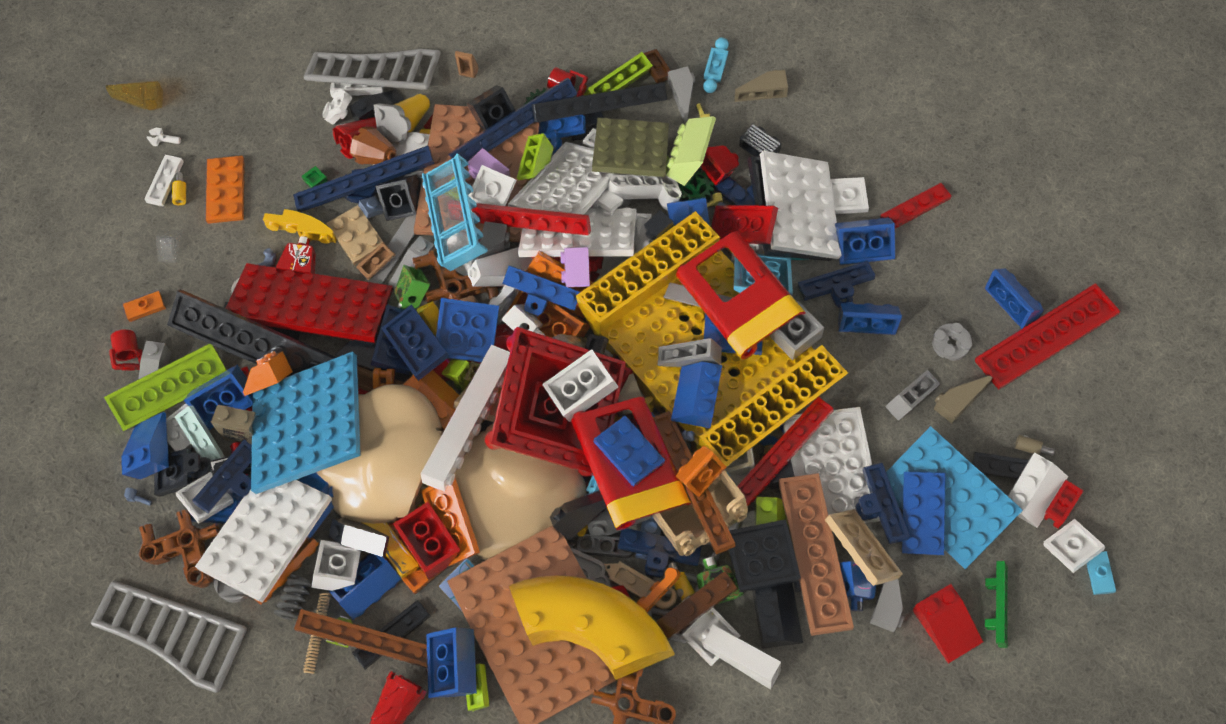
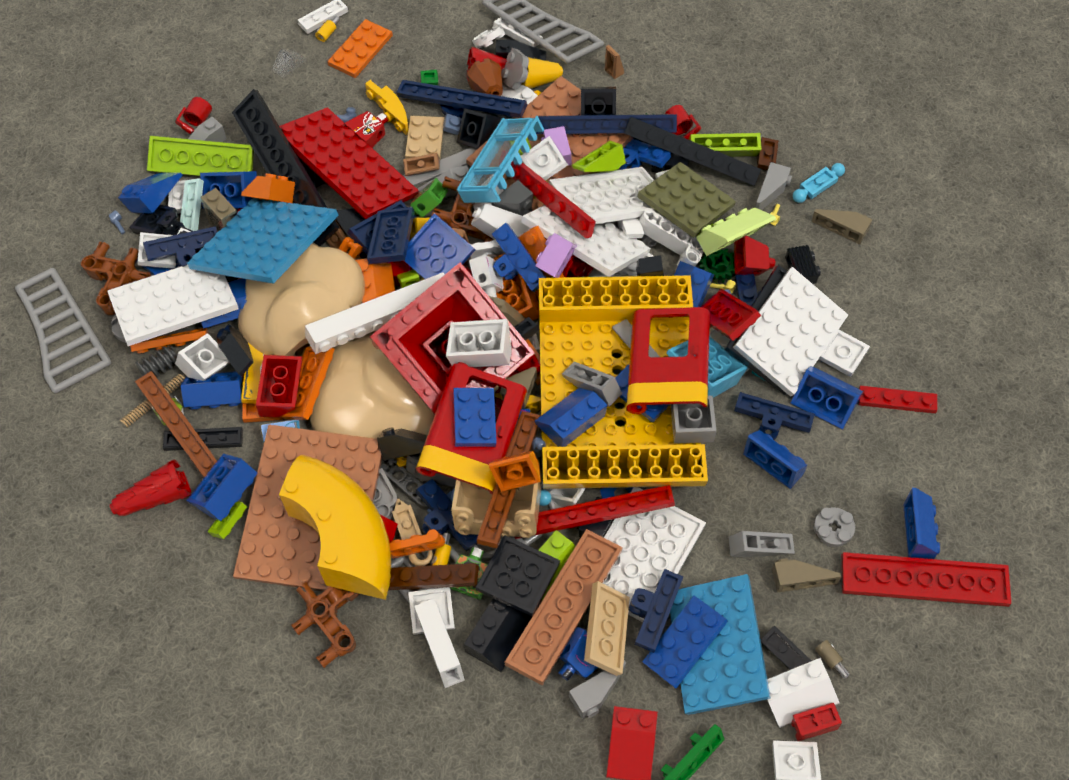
camera: 35 degrees right, 5 degrees down
orange plate [123,291,166,322] -> none

